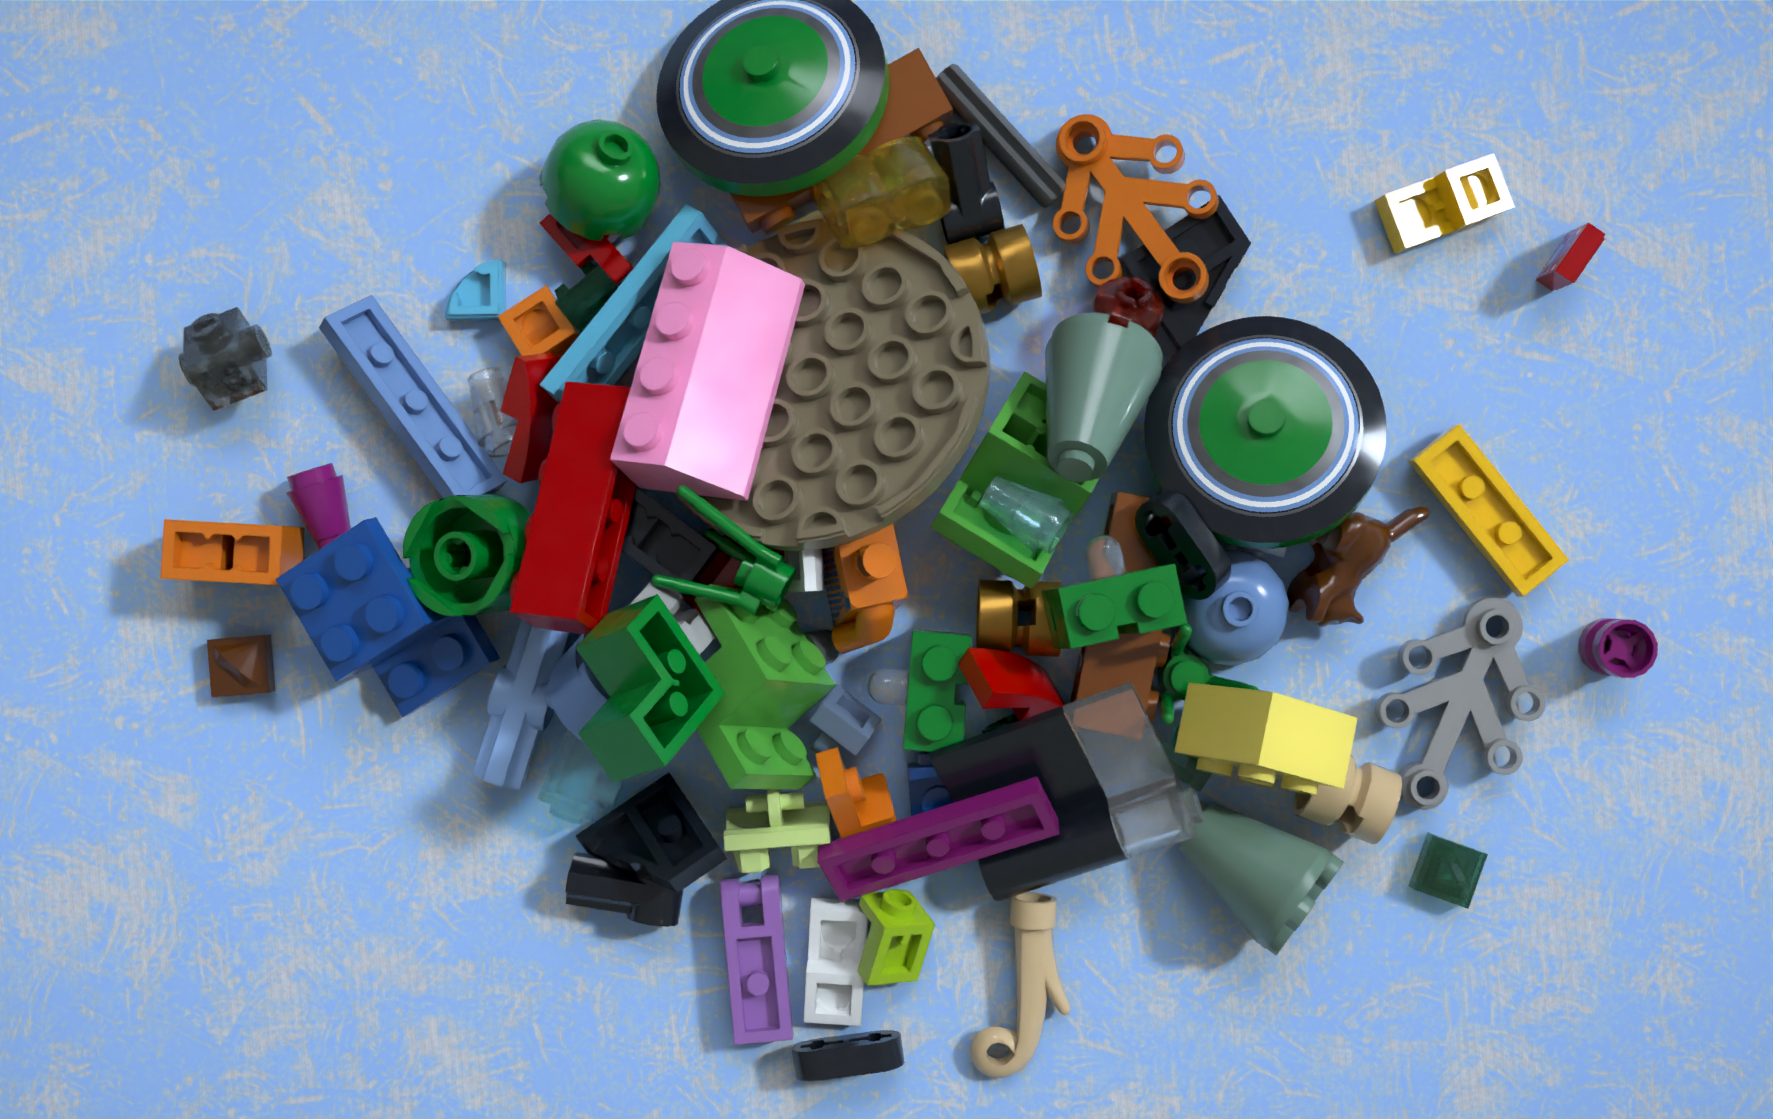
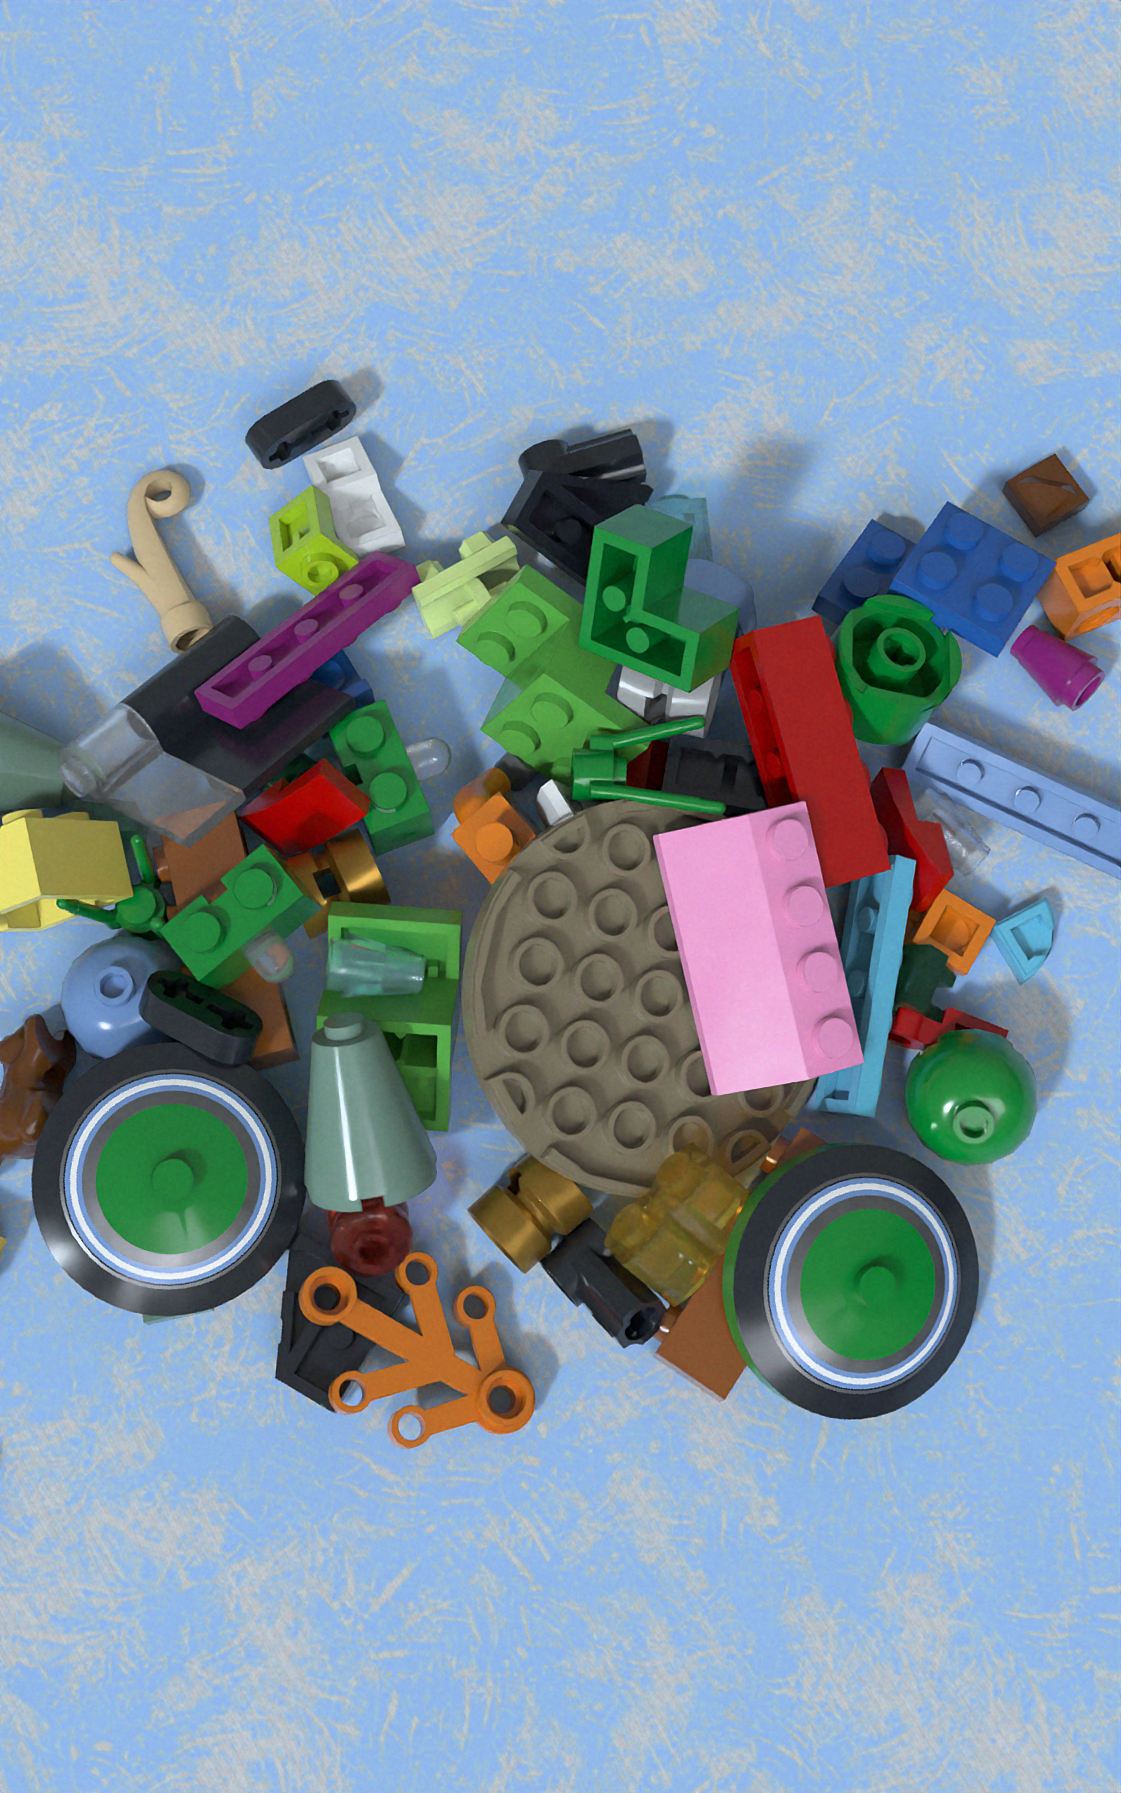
camera: 150 degrees right, 15 degrees down
light blue piece [472,619,573,790] -> none
medium lavender plate [720,874,794,1045] -> none
sand blue tile [809,684,882,756] -> none
orange bracket [815,747,897,838] -> none
dark grey axle [936,64,1066,207] -> none
slope [1374,153,1515,254] -> none

